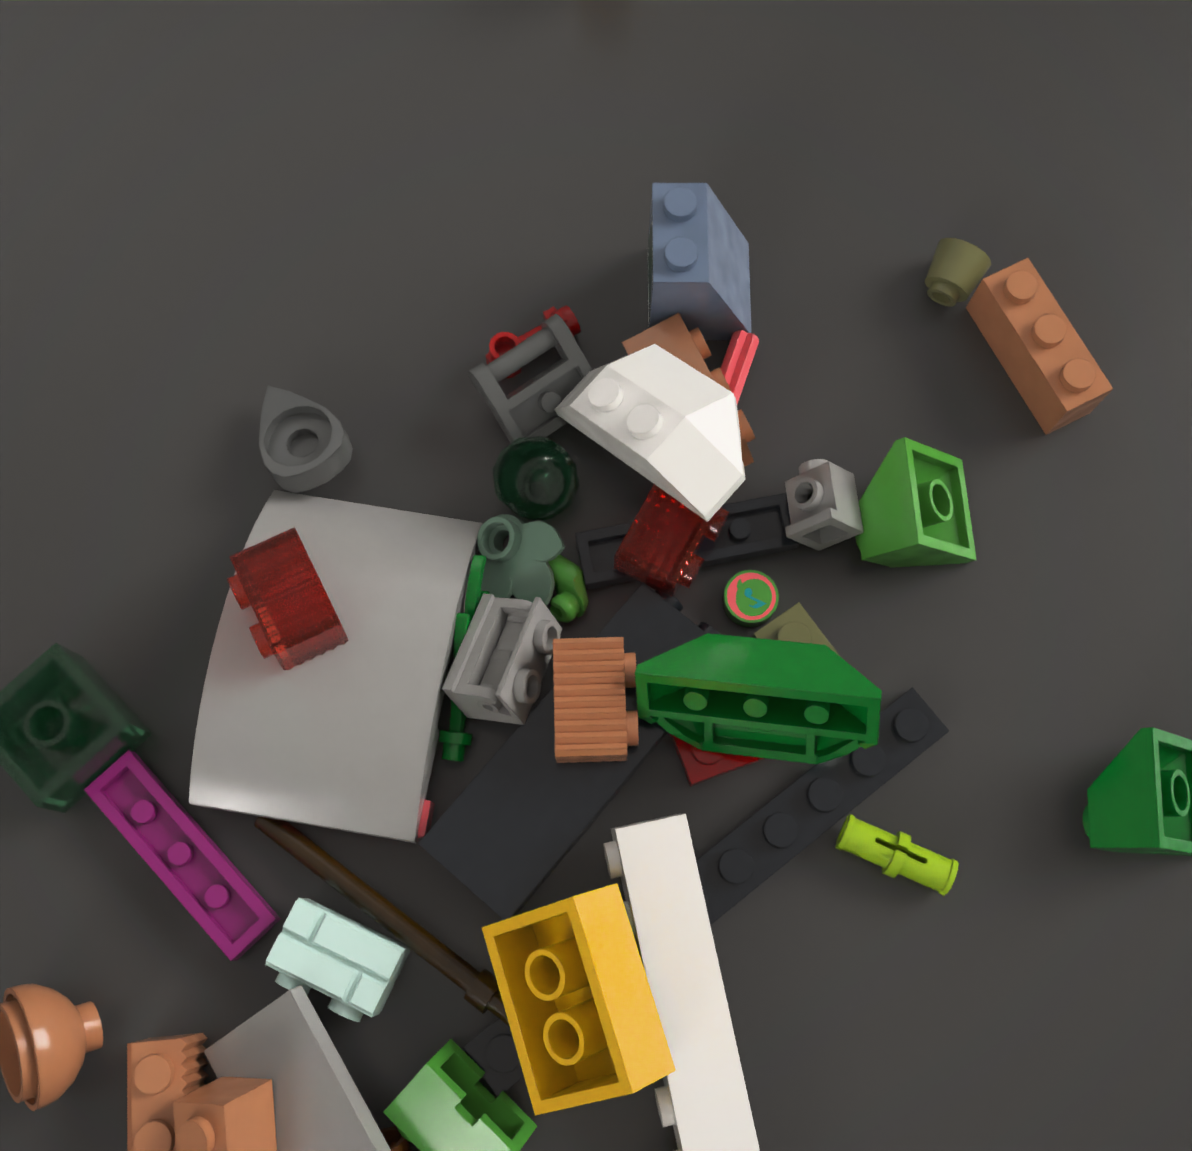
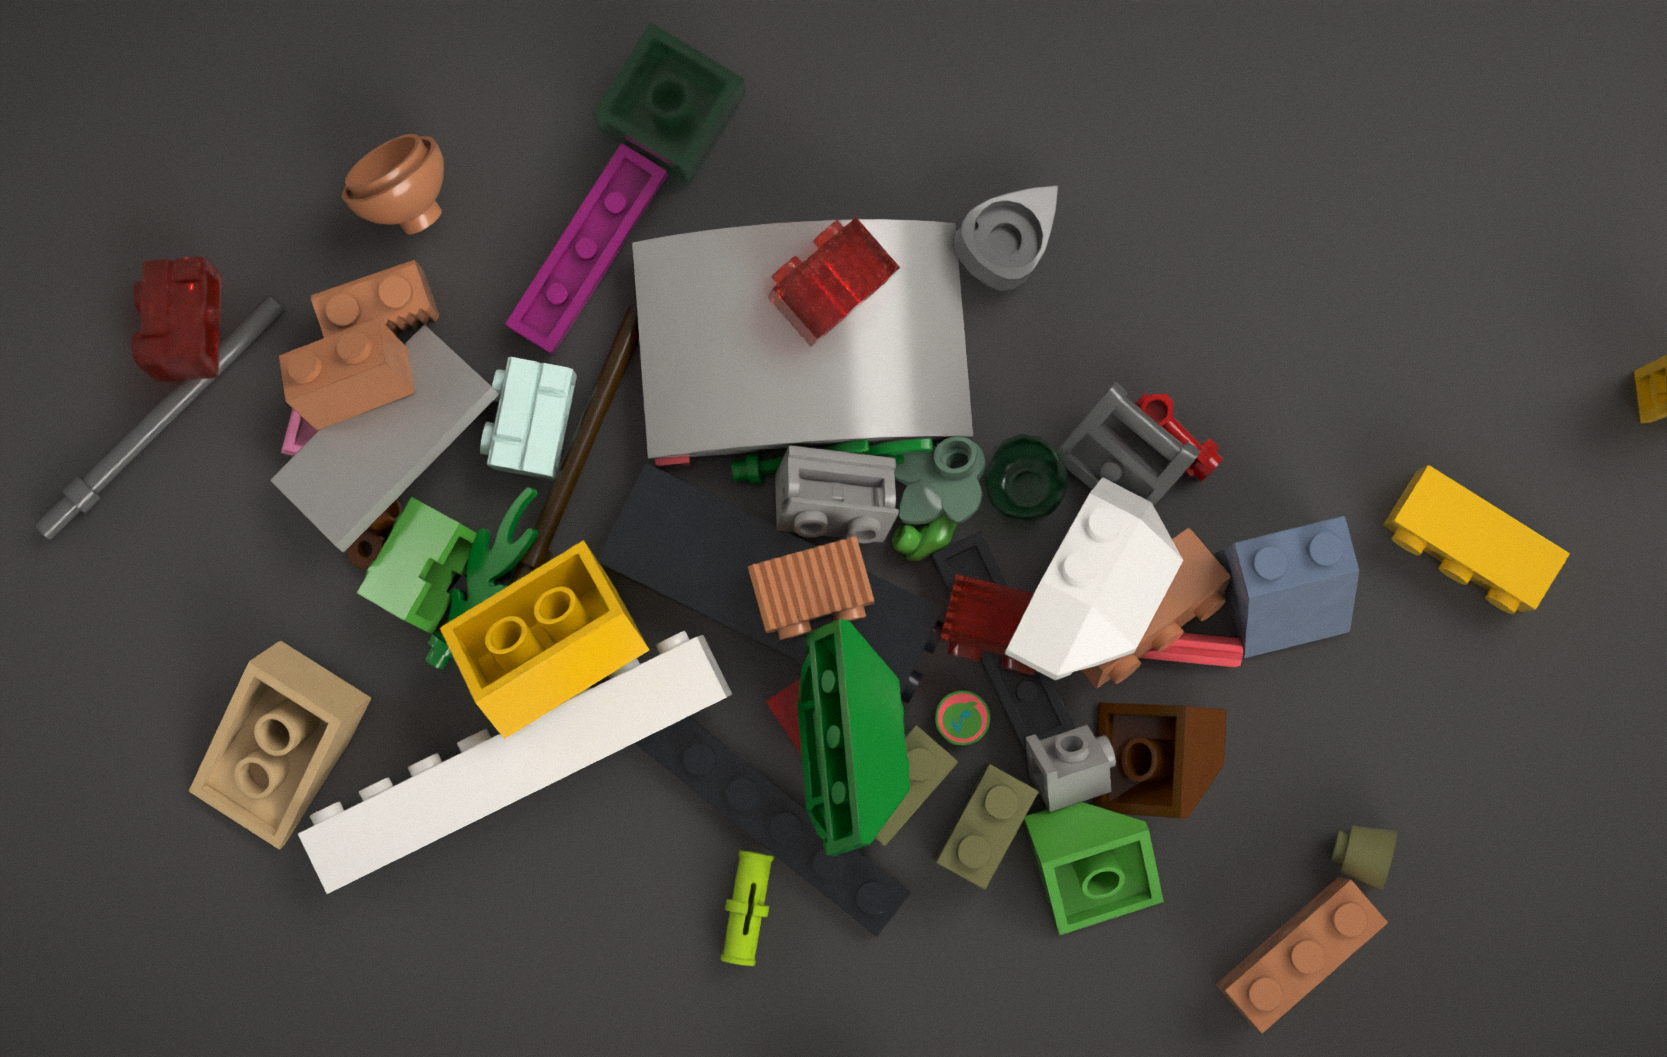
camera: 75 degrees right, 10 degrees up
none -> green piece [425,488,538,670]
none -> olive brick [934,764,1039,890]
none -> reddish brown slope [1093,702,1227,819]
none -> yellow brick [1383,465,1570,614]

